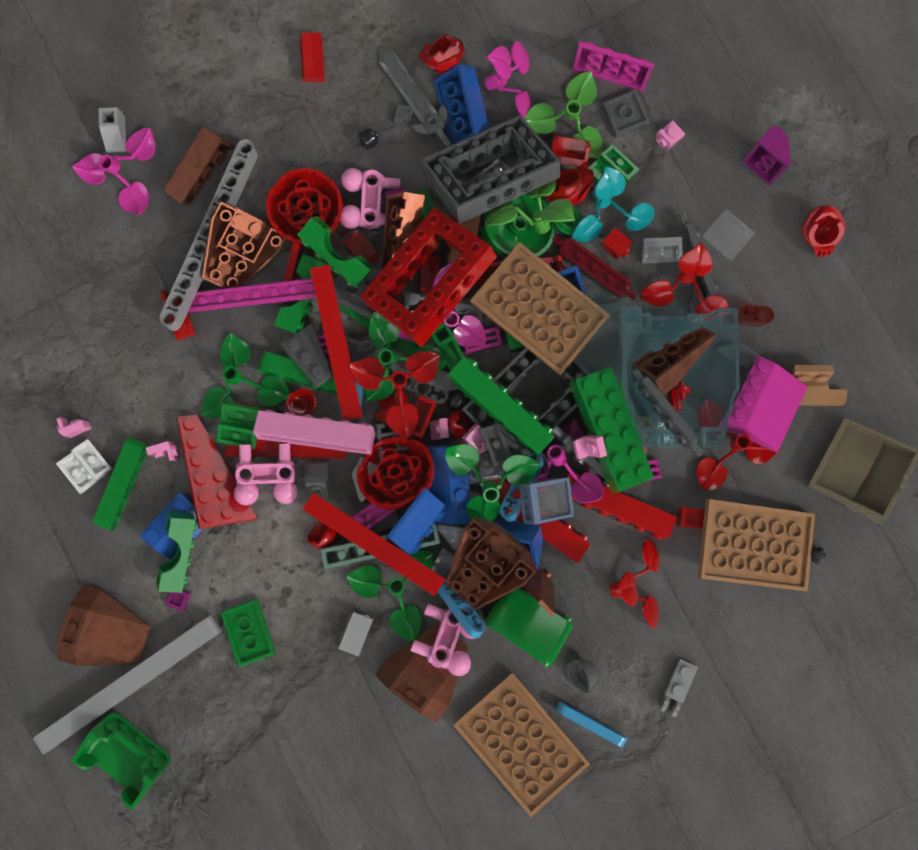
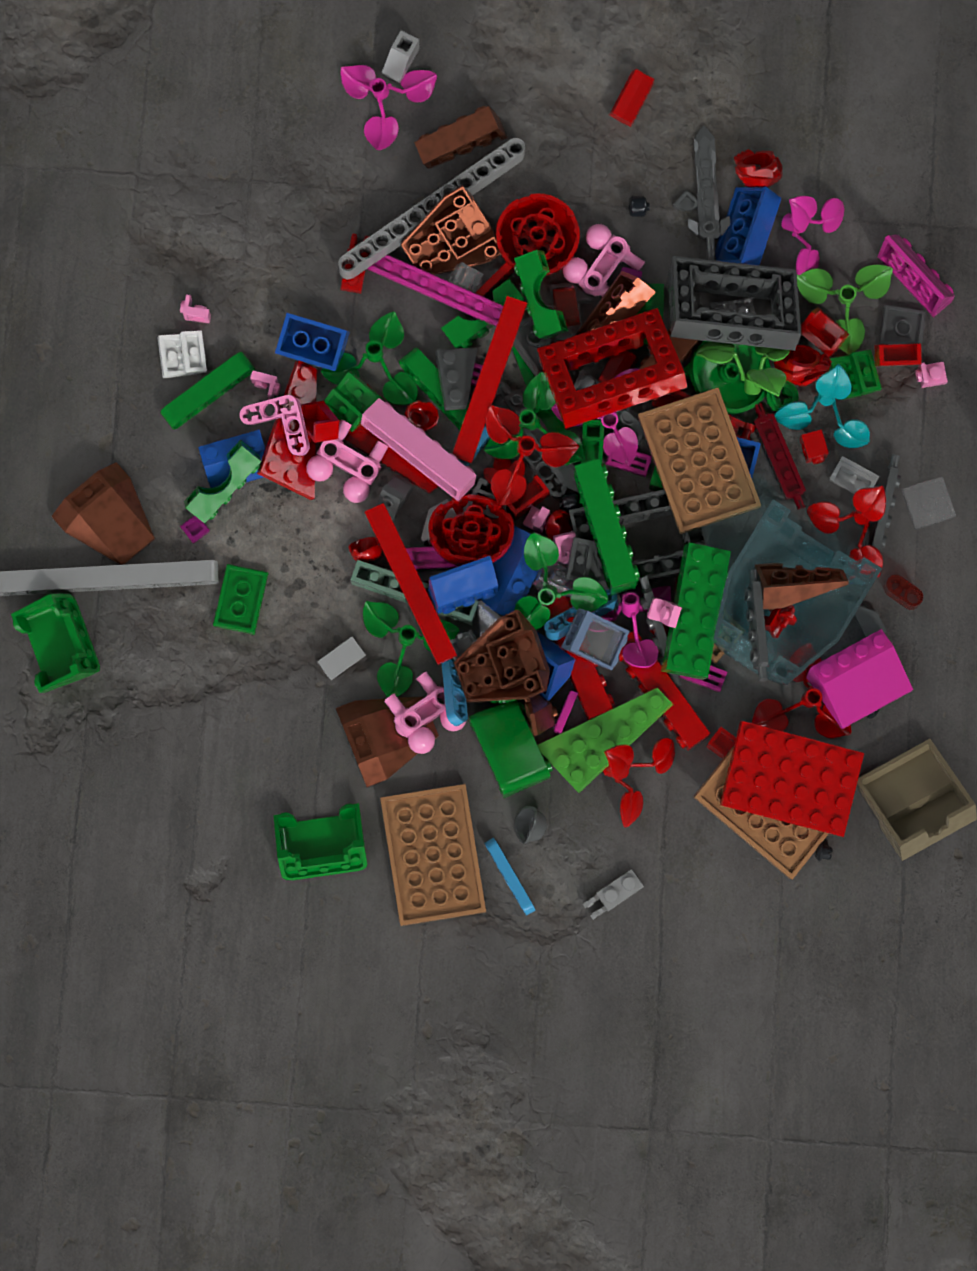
camera: 30 degrees right, 5 degrees down
medium nougat plate [790,365,847,406] -> none
none -> bright pink beam [240,395,310,456]
none -> green windscreen [273,803,367,880]
none -> blue slope [275,313,350,371]
none -> red panel [301,401,339,443]
none -> clear brick [448,262,483,293]
none -> bright green wing [537,688,673,793]
none -> dark pink tile [553,690,578,734]
none -> red plate [720,721,864,837]
none -> red panel [874,343,922,366]

